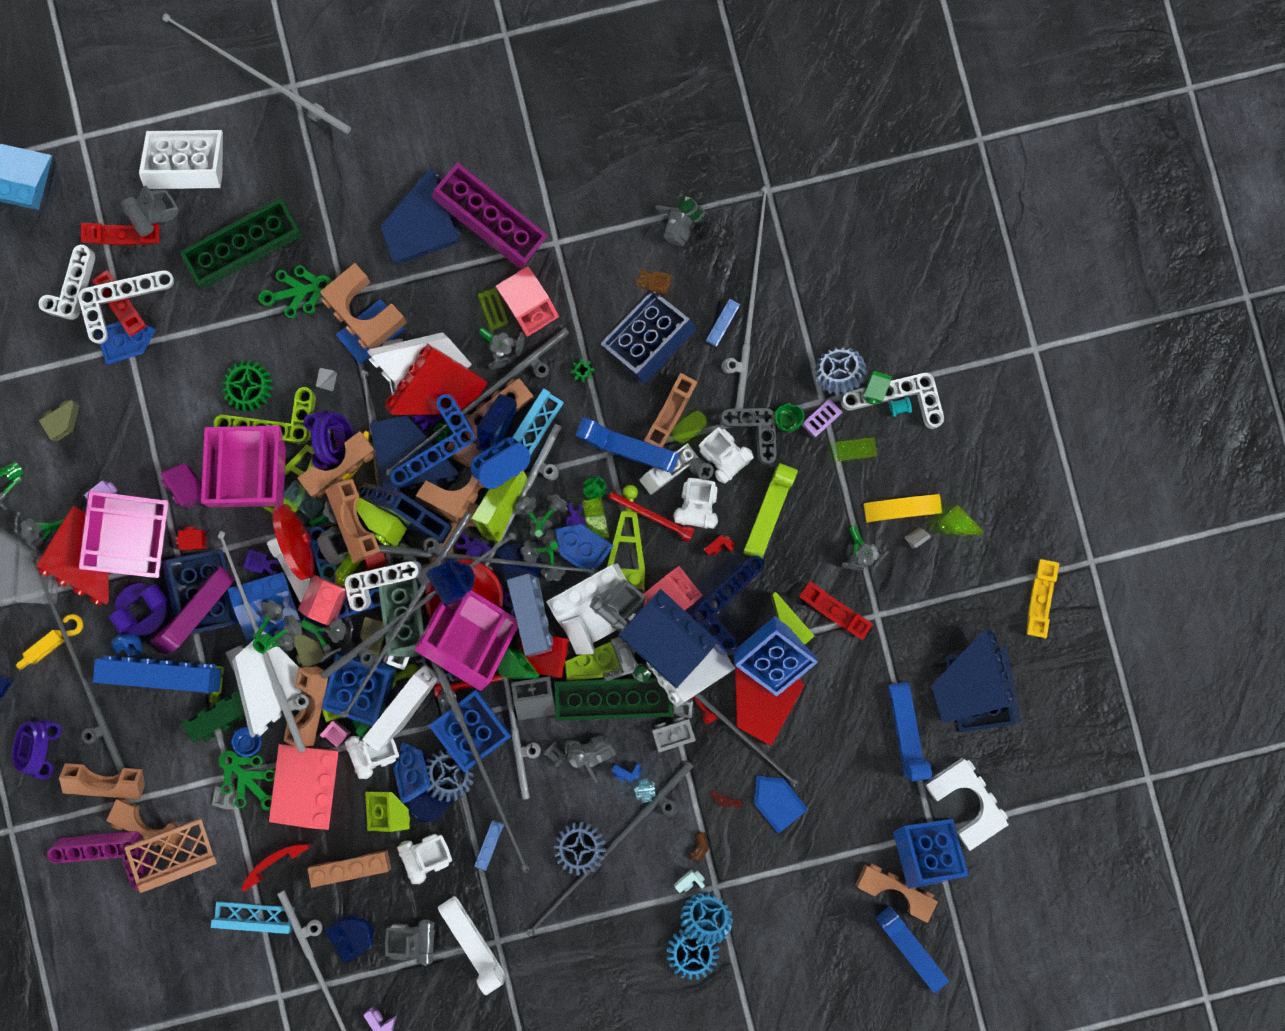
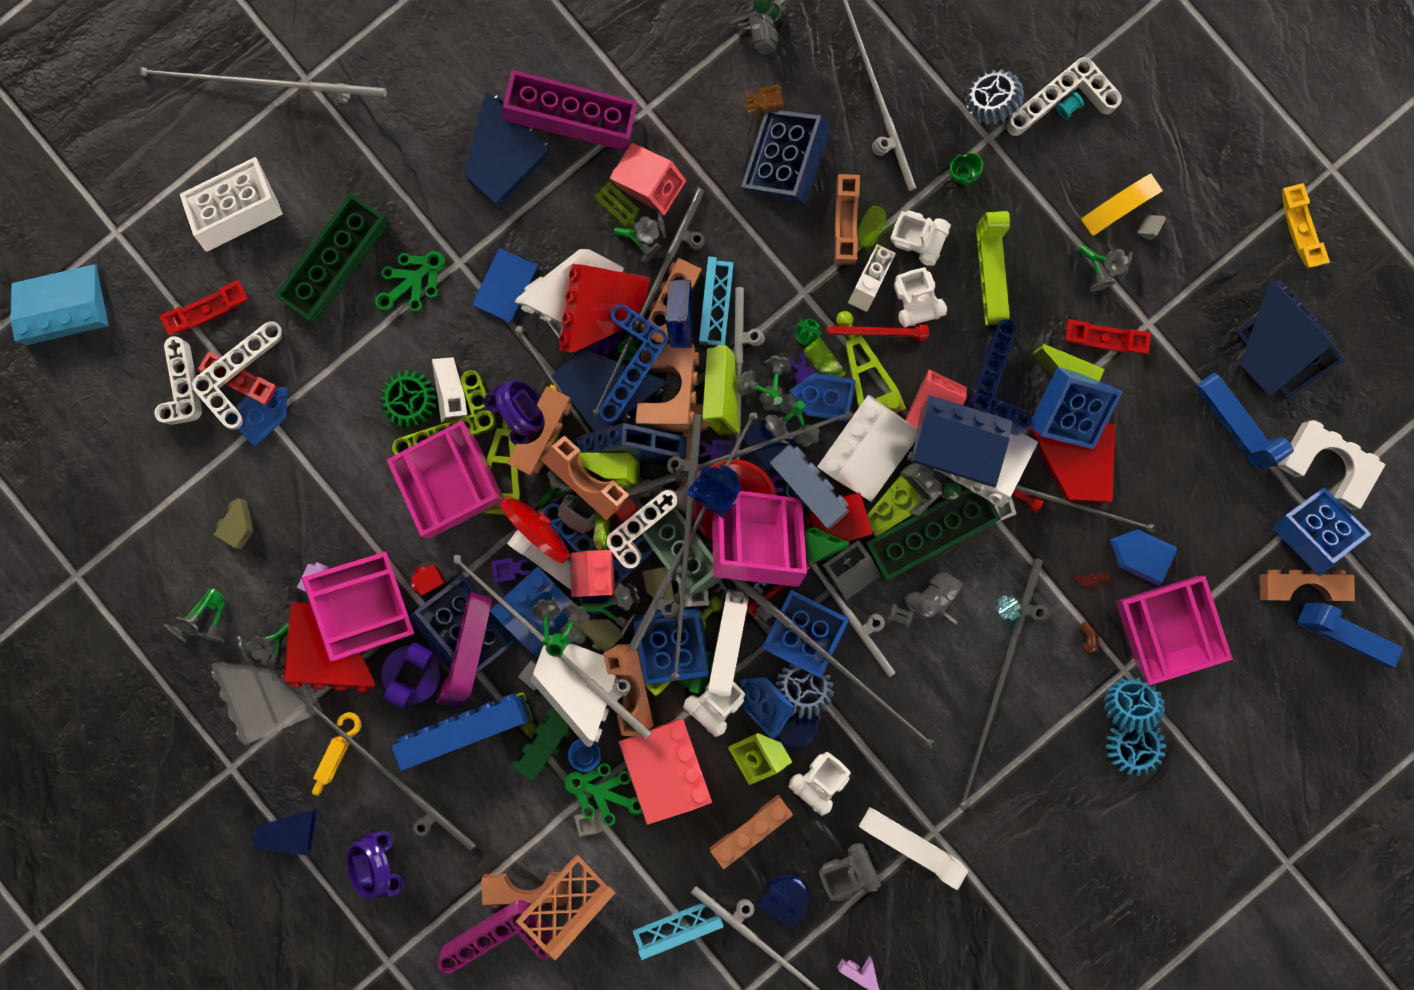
camera: 25 degrees left, 0 degrees up
nougat arch [59,763,145,800] -> none
blue hair [111,633,142,656] -> none
dark grey piece [121,186,178,237] -> none
magenta slope [160,463,202,509] -> none
red slope [241,843,312,892] -> none
clear light blue slope [282,480,324,520] -> none
light grey slope [316,368,337,391] -> none
nougat arch [320,263,407,349] -> none
bright pink panel [320,720,351,747] -> none
blue brick [471,437,530,489] -> none
medium blue piece [475,820,504,871] -> none
sand blue gear [554,822,606,875] -> none
white slope [562,616,594,654] -> none
green gear [571,359,594,383] -> none
blue beam [575,417,680,473] -> none
dark grey piece [589,579,646,632] -> none
blue bracket [611,762,642,783] -> none
light grey bracket [652,716,696,752] -> none
light aqua bracket [674,869,705,893] -> none
dark grey bush [690,458,714,480] -> none
red bracket [703,535,734,556] -> none
medium blue piece [706,299,740,347] -> none
dark grey beam [719,408,777,464] -> none
lavender slope [802,399,843,438] -> none
clear neon green slope [836,437,878,461] -> none
slope [862,371,892,405] -> none
clear neon green slope [938,504,984,536] -> none
none -> white slope [432,358,467,422]
none -> dark pink slope [1115,576,1233,685]

